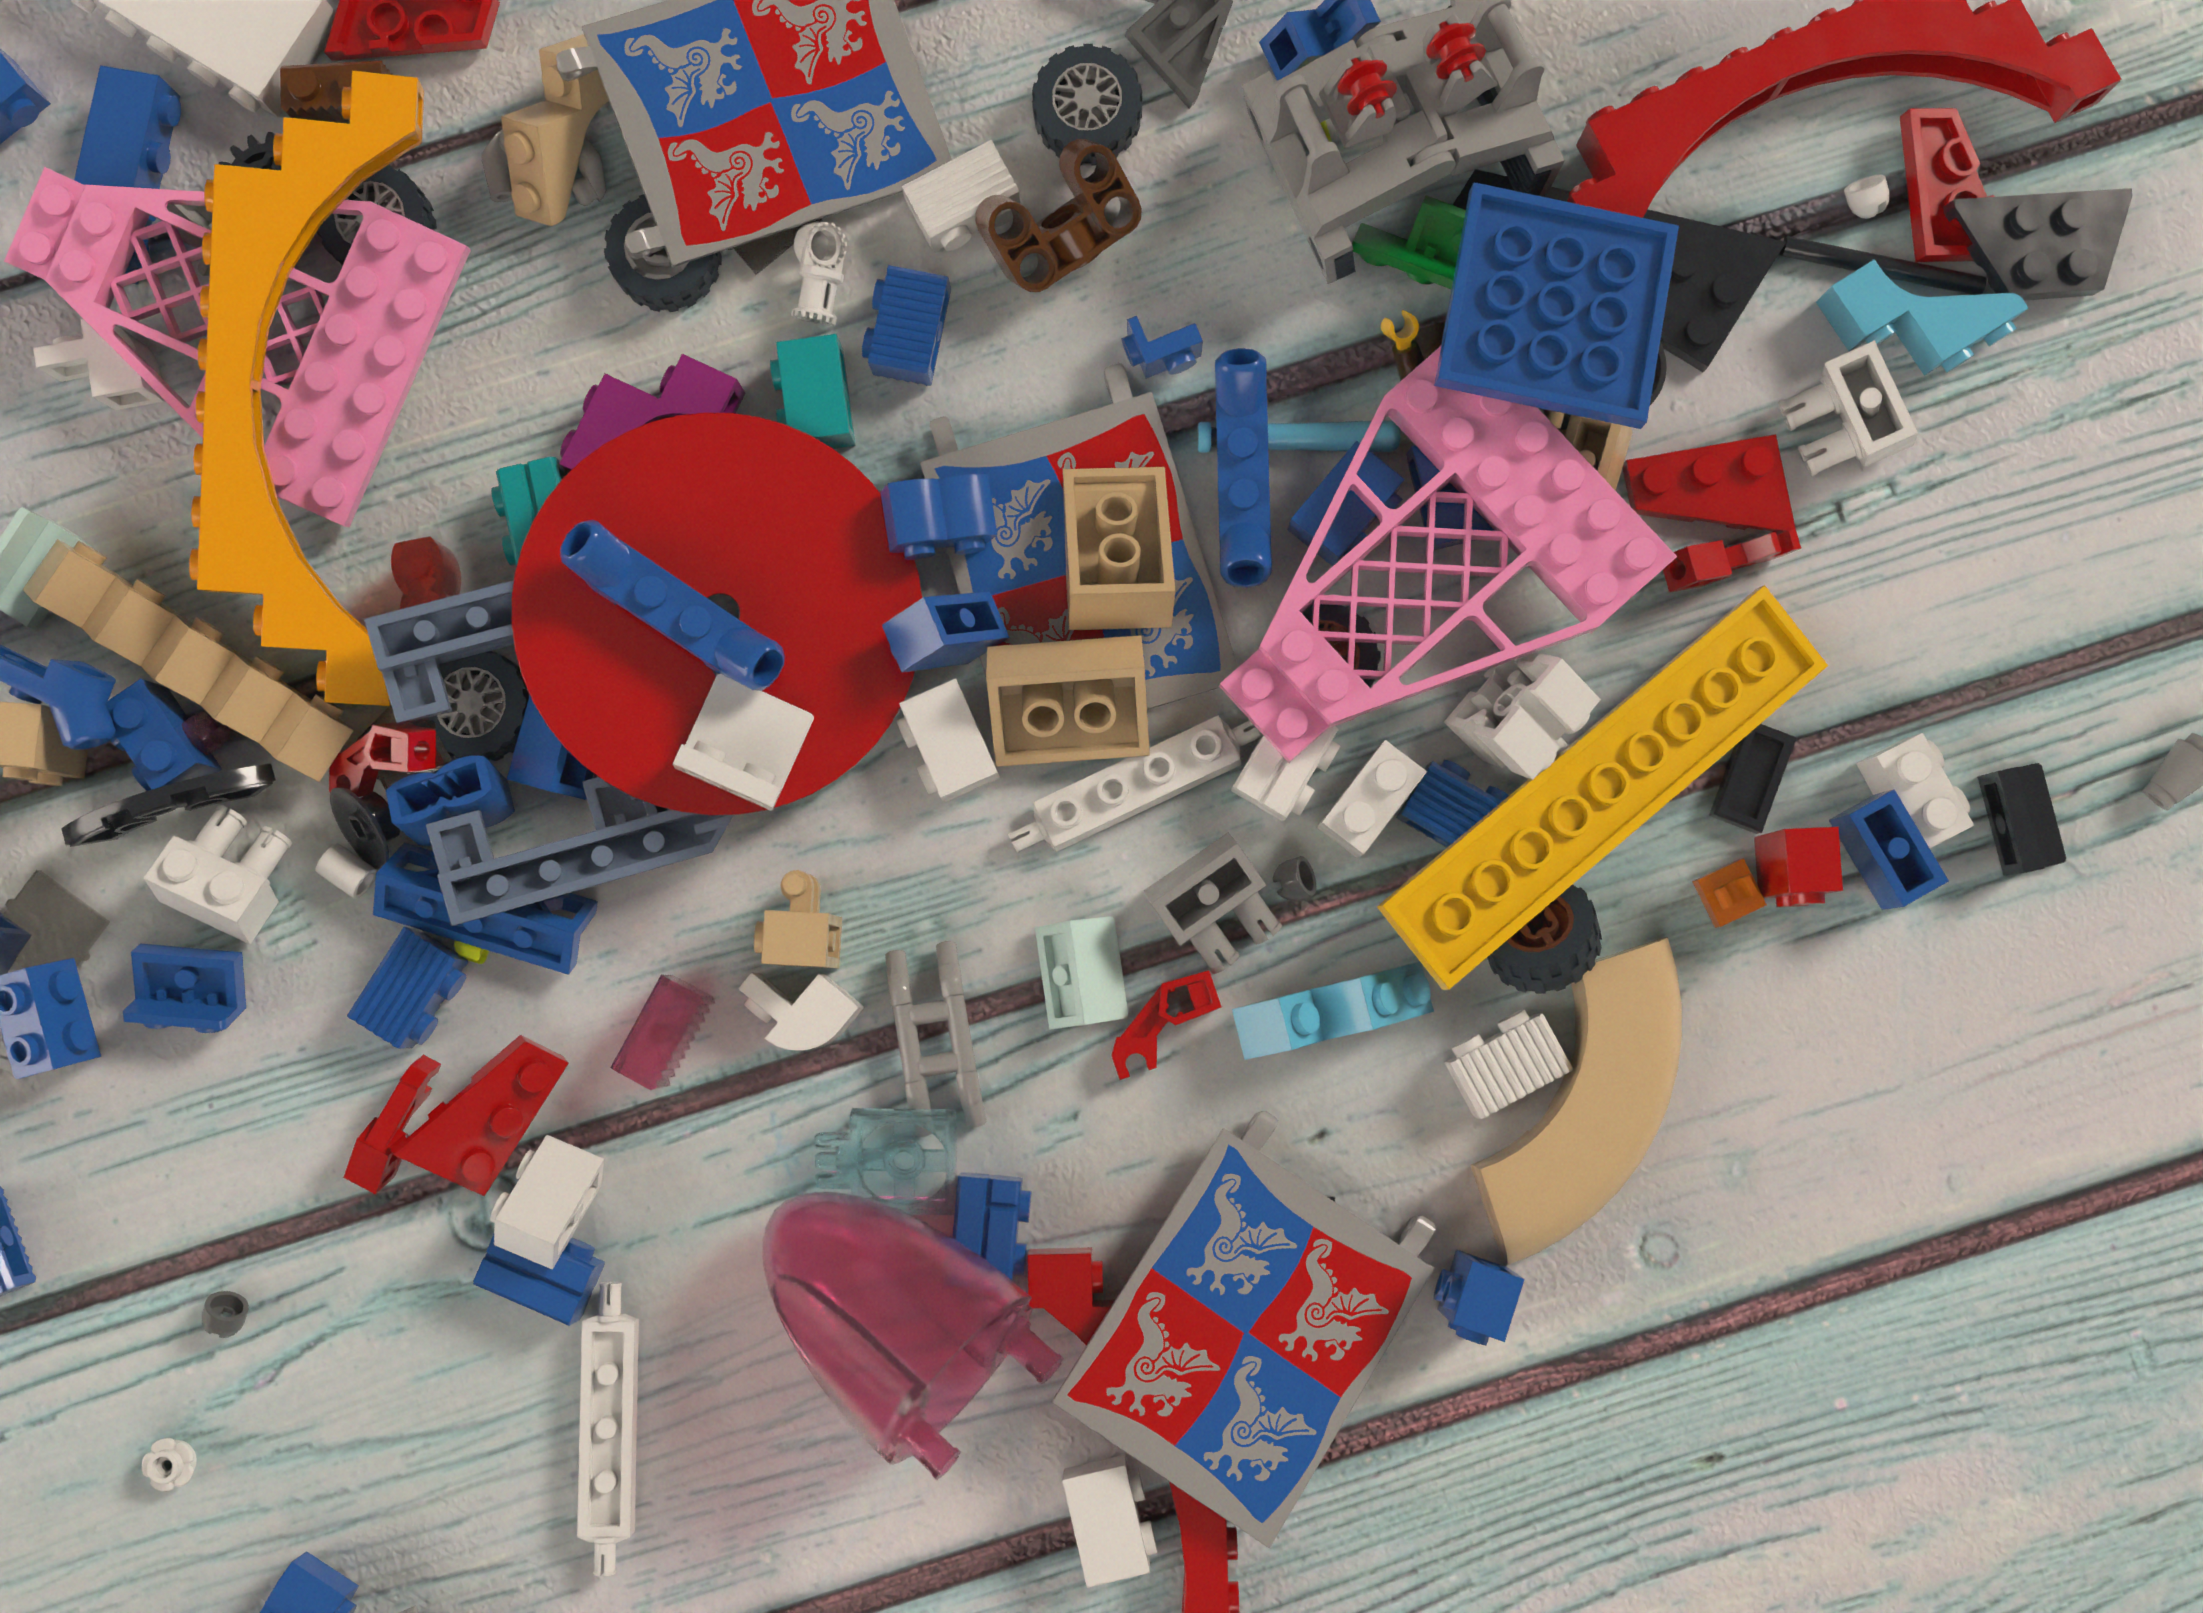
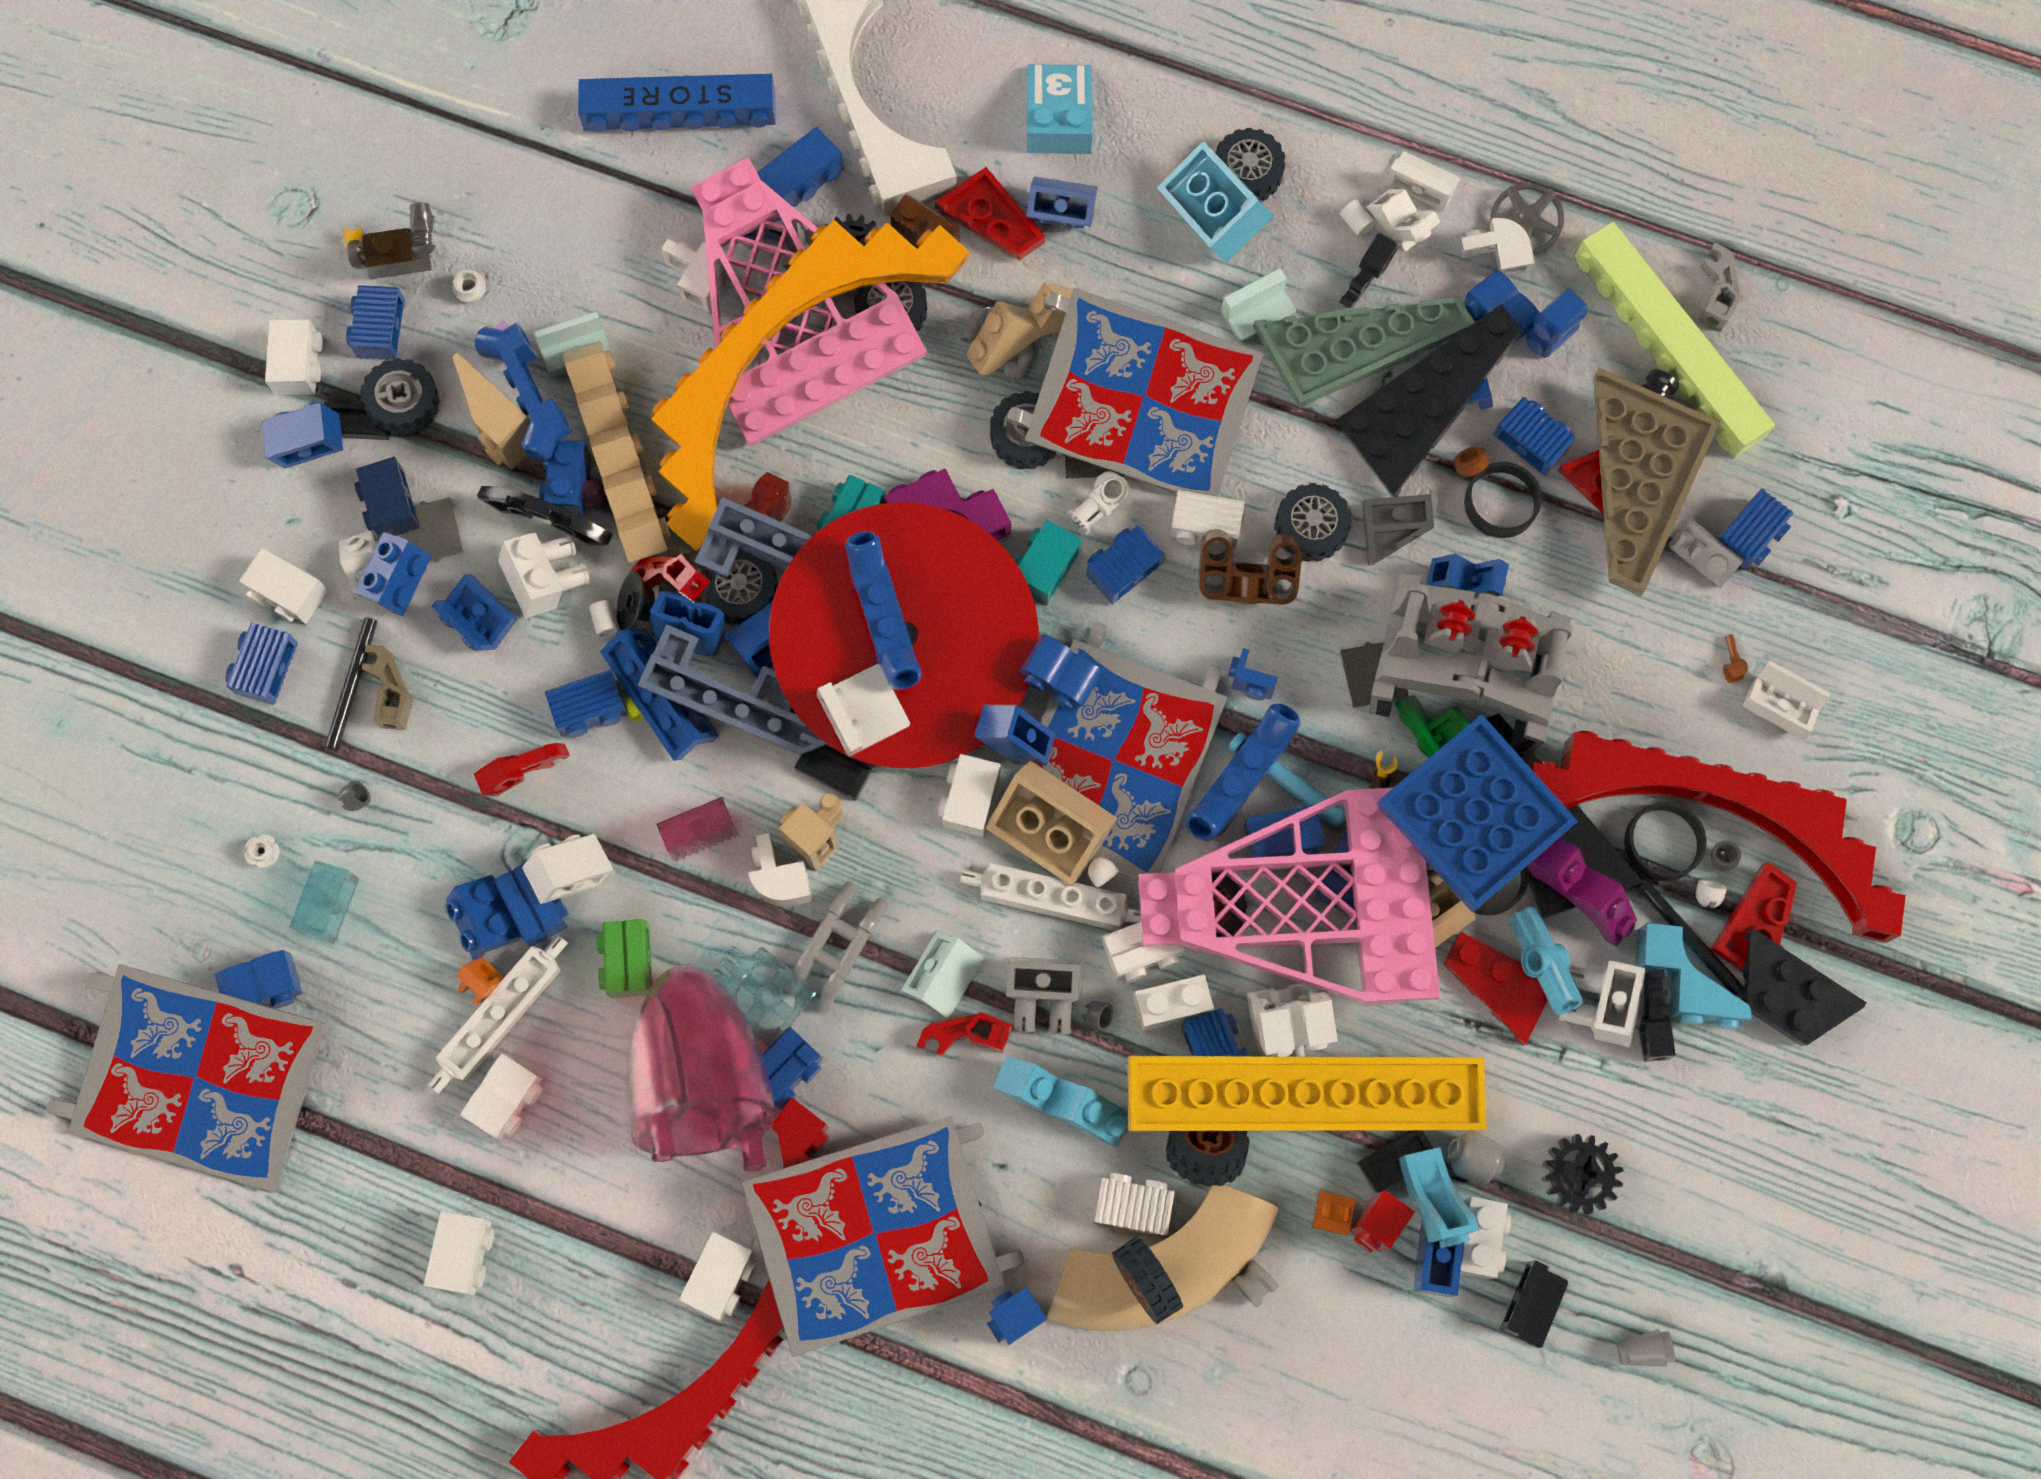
camera: 30 degrees right, 10 degrees down
red wing [389,1035,569,1197] -> none
tan slope [1063,467,1175,630] -> none
red piece [1663,529,1801,592] -> none
none -> clear light blue brick [289,860,359,945]
none -> black bar [325,617,378,751]
none -> dark tan piece [362,644,413,731]
none -> blue bracket [445,874,521,960]
none -> orange tile [456,957,505,1005]
none -> white brick [460,1054,542,1140]
none -> bright green brick [596,919,653,998]
none -> black tile [794,745,872,801]
none -> white hinge [1088,857,1119,888]
none -> black wheel [1112,1236,1183,1324]
none -> light grey wheel [1232,1260,1279,1308]
none -> clear smoke piece [1340,642,1409,708]
none -> medium azure arch [1399,1147,1479,1248]
none -> light grey head [1447,1131,1505,1185]
none -> medium azure piece [1508,907,1583,1015]
none -> magenta arch [1527,838,1637,947]
none -> black gear [1541,1134,1623,1215]
none -> black tyre [1624,802,1707,881]
none -> black piece [1638,969,1676,1062]
none -> dark grey hinge [1711,841,1741,872]

